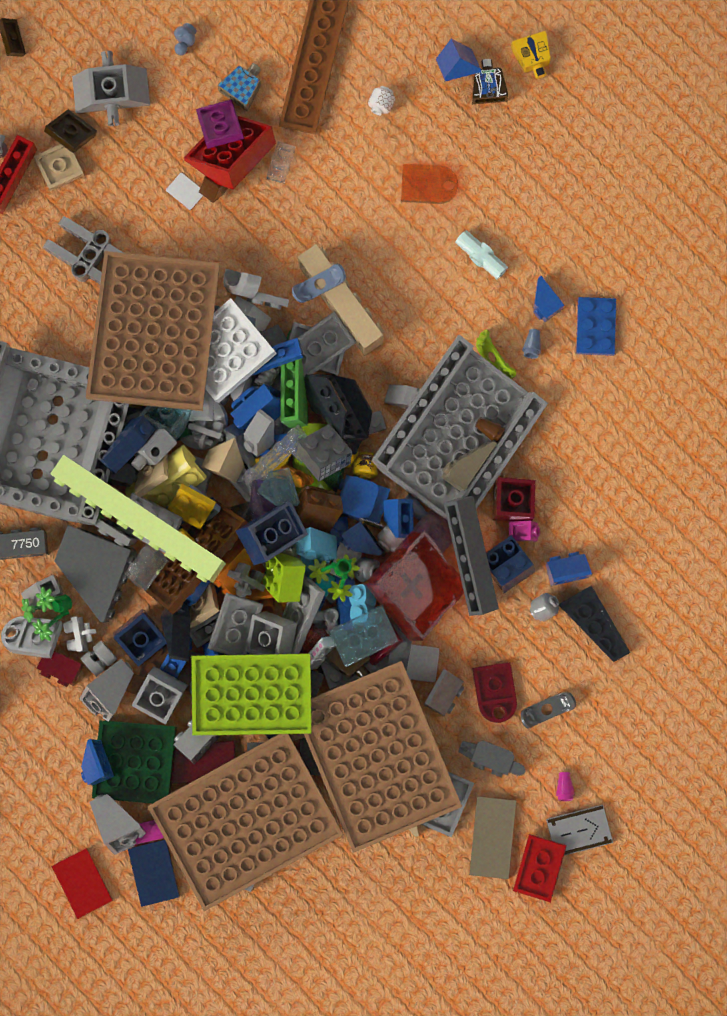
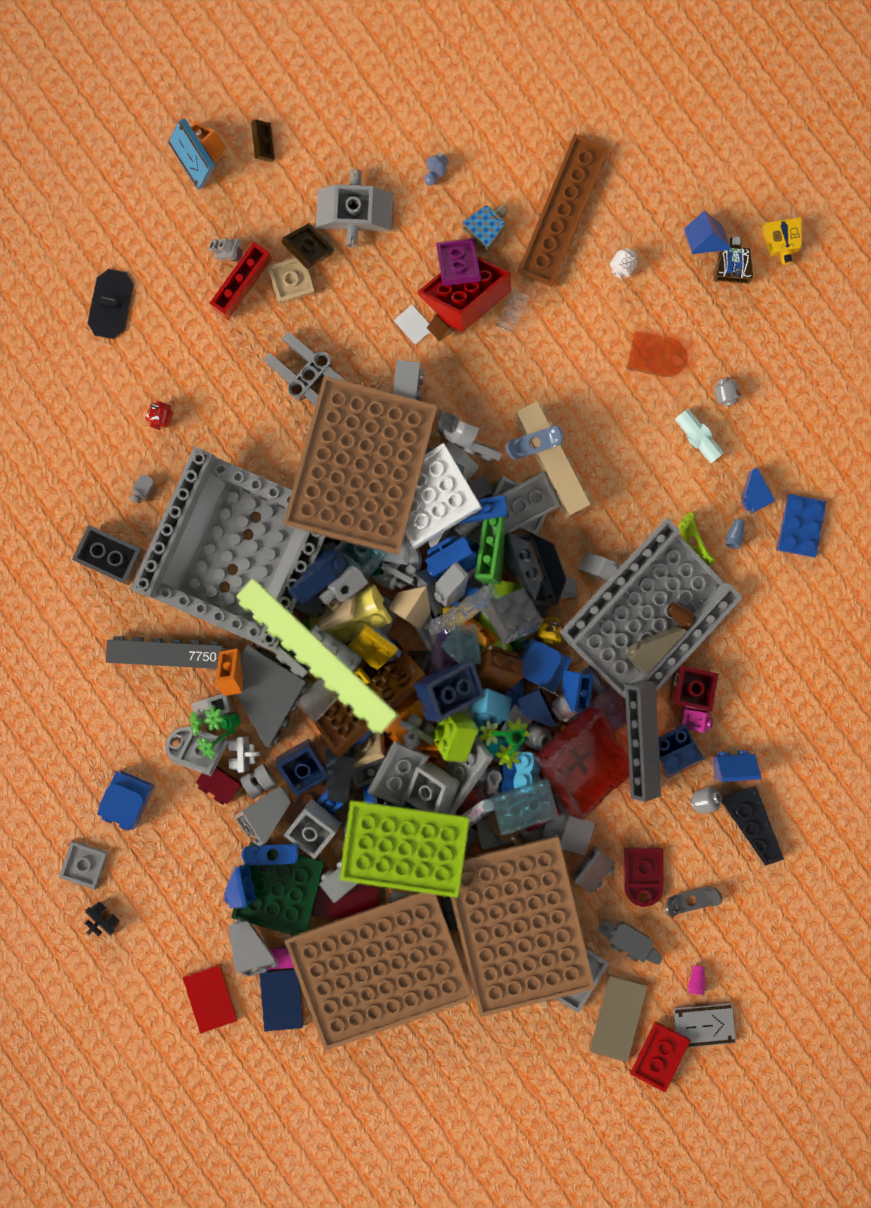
camera: 10 degrees right, 5 degrees up
none -> orange slope [215,648,244,696]
none -> blue piece [241,844,299,865]
none -> light grey brick [393,360,424,401]
none -> light grey head [713,377,741,407]

